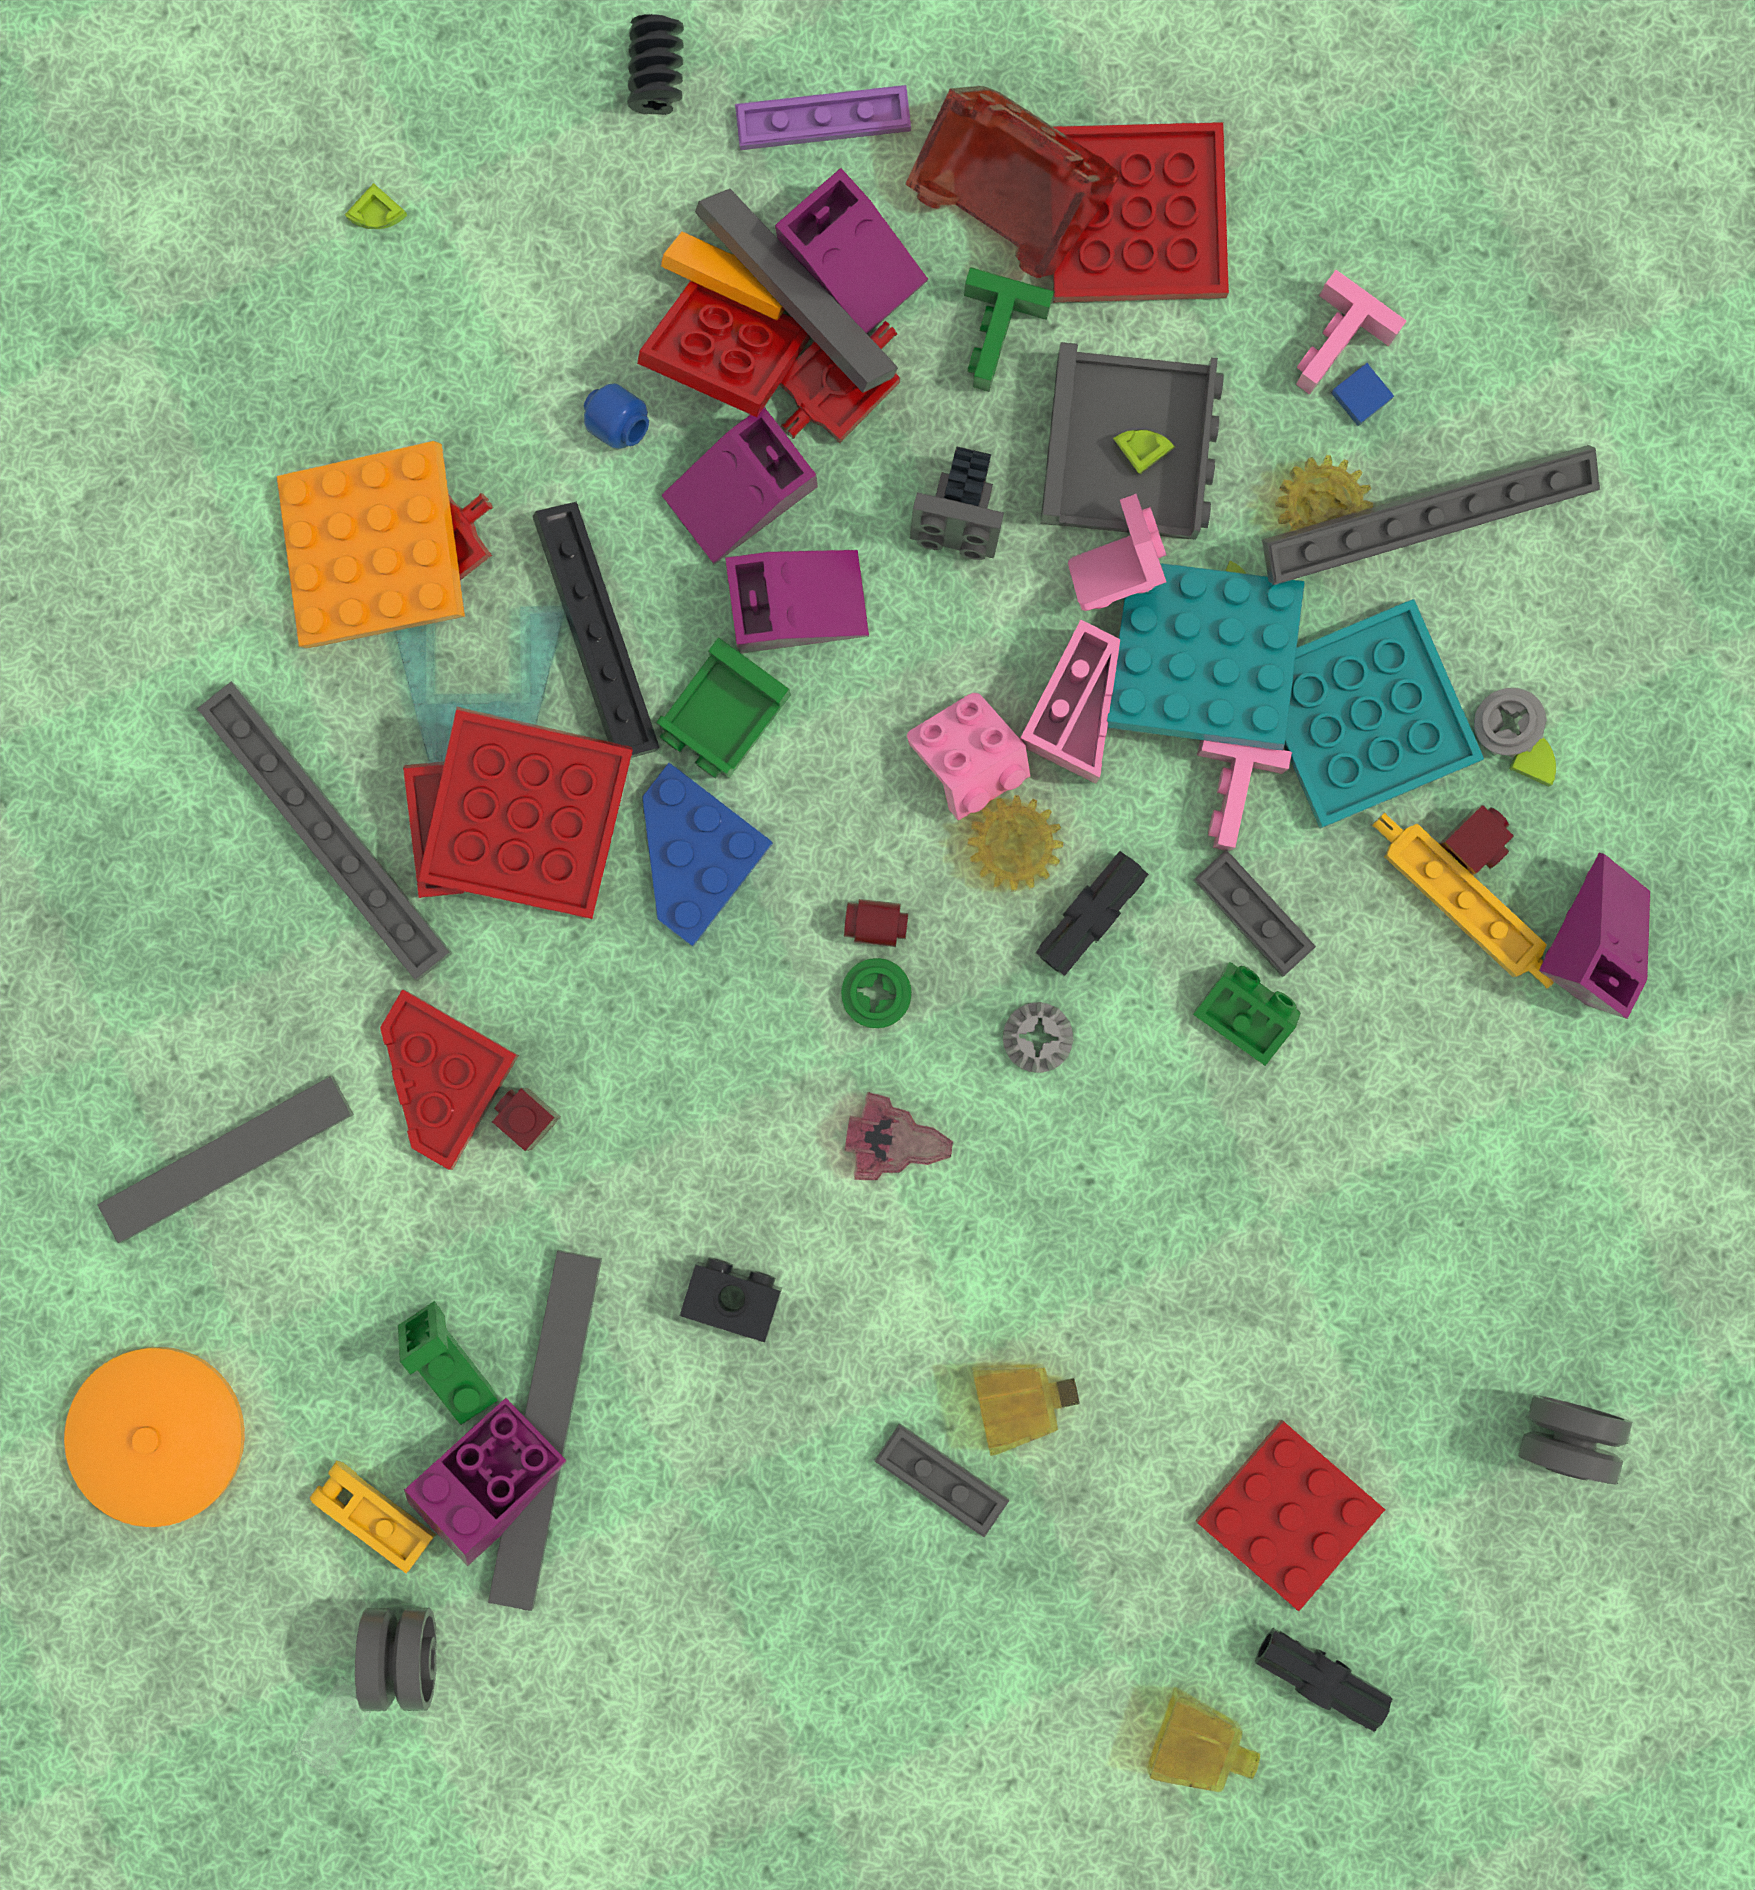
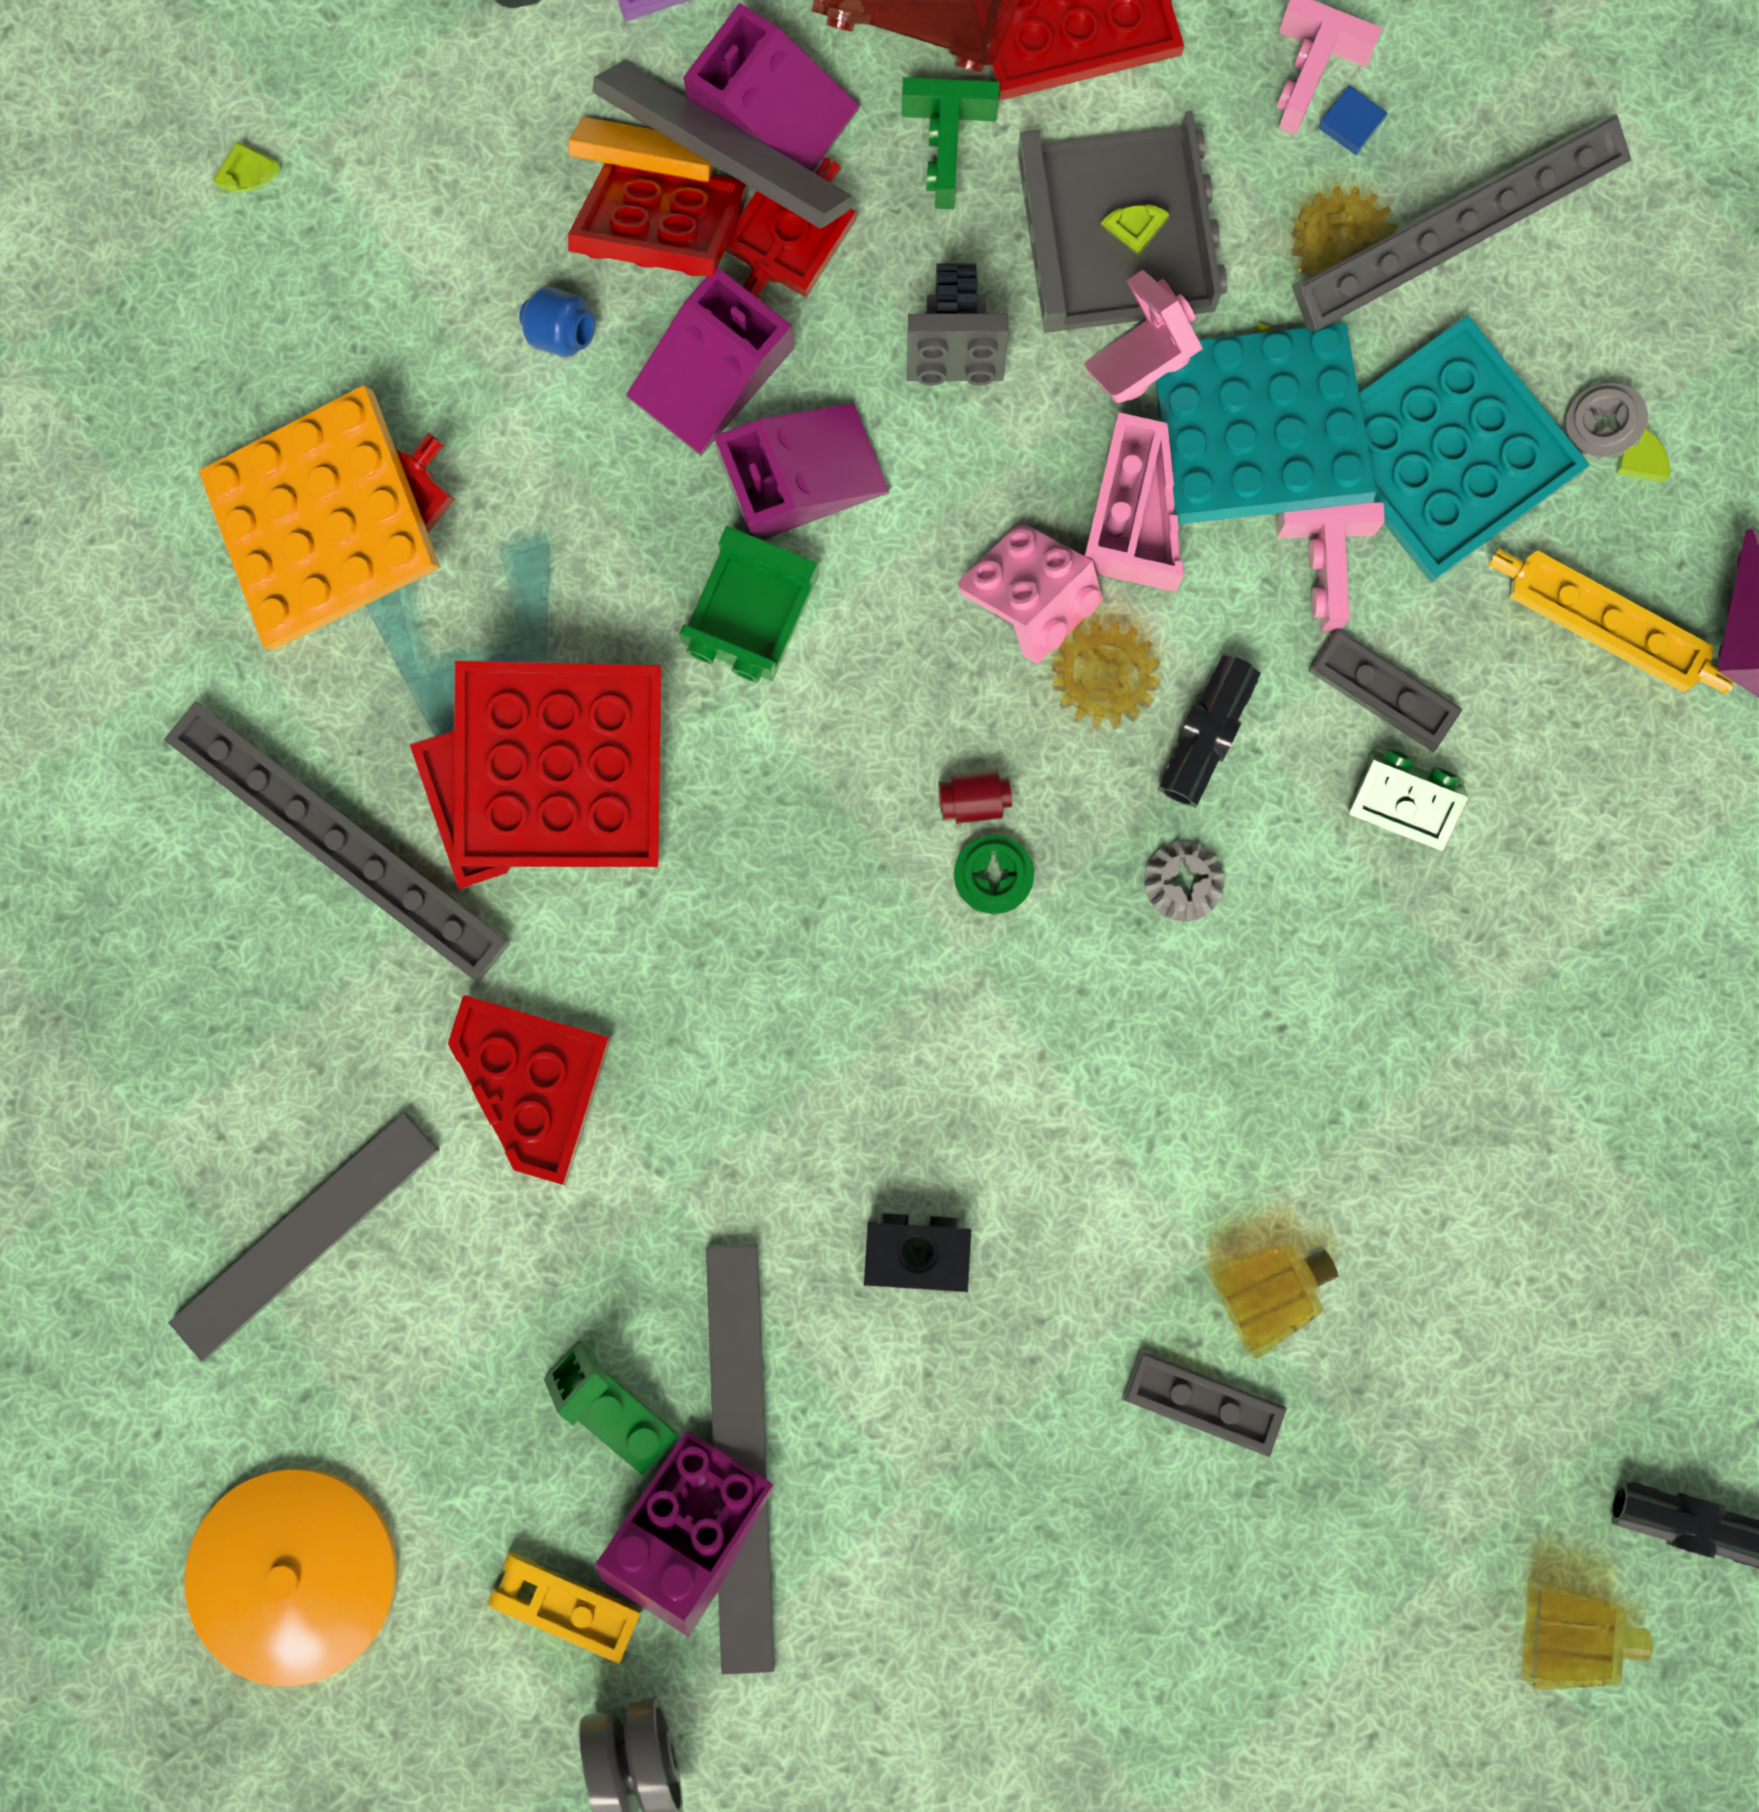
camera: 20 degrees left, 5 degrees down
dark red brick [492,1088,561,1151] -> none
black plate [532,501,660,758] -> none
blue plate [642,763,773,947] -> none
clear pink rock [845,1092,953,1180] -> none
red plate [1195,1419,1386,1611] -> none
dark red brick [1439,805,1514,875] -> none

